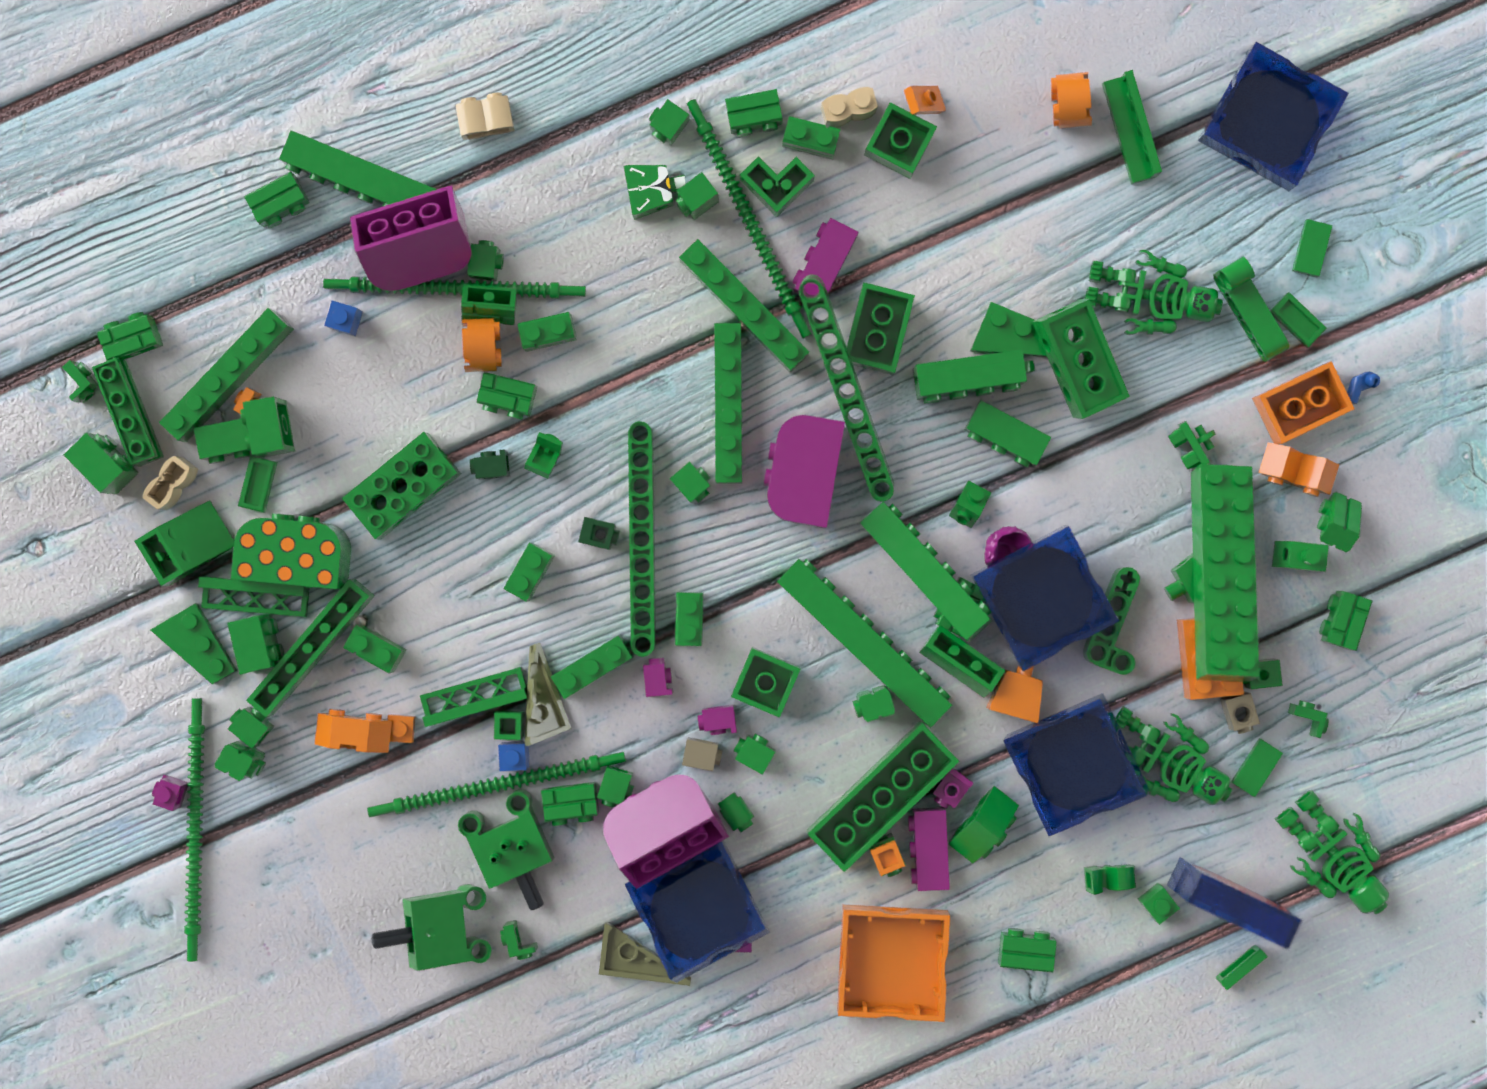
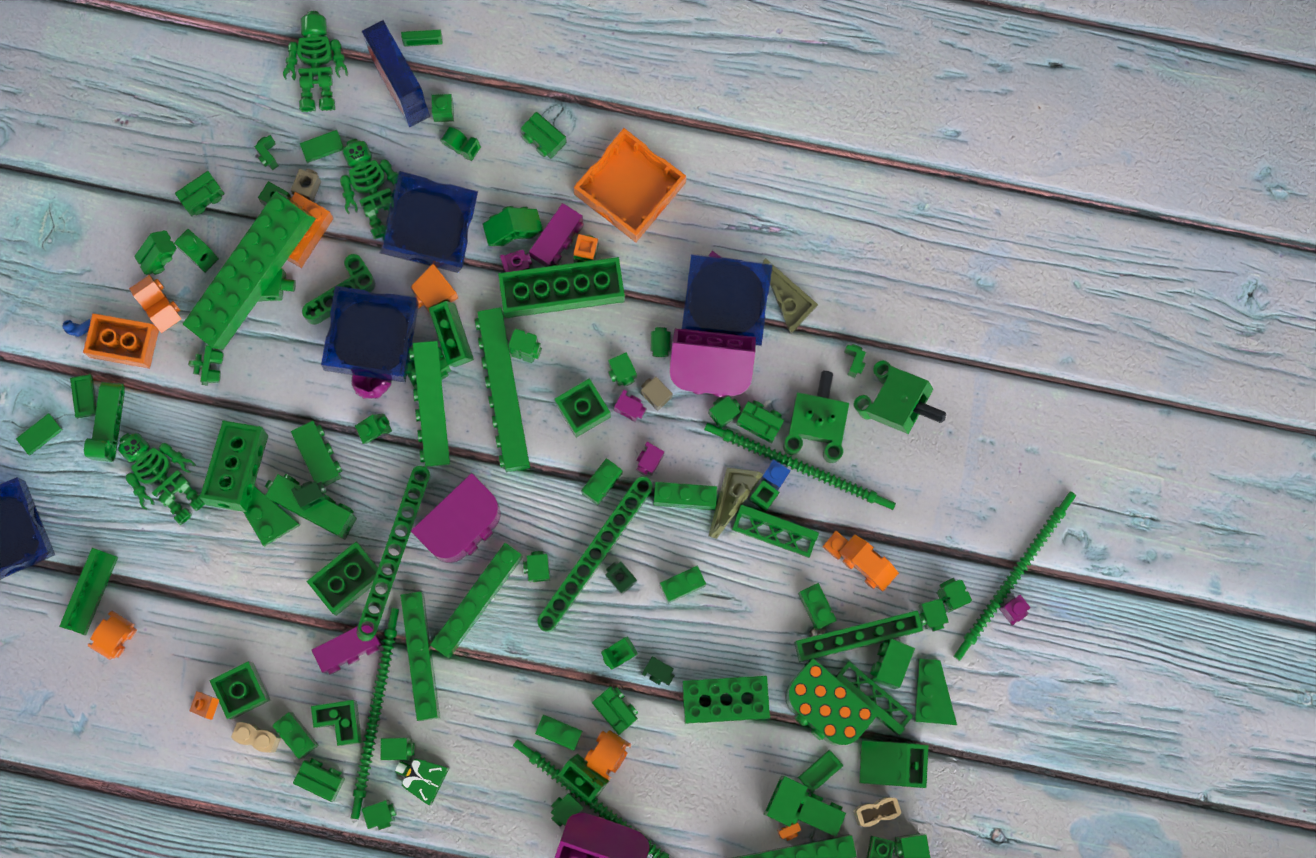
camera: 150 degrees left, 10 degrees down
blue brick [324,301,363,337] -> none
none -> dark green brick [291,481,327,511]

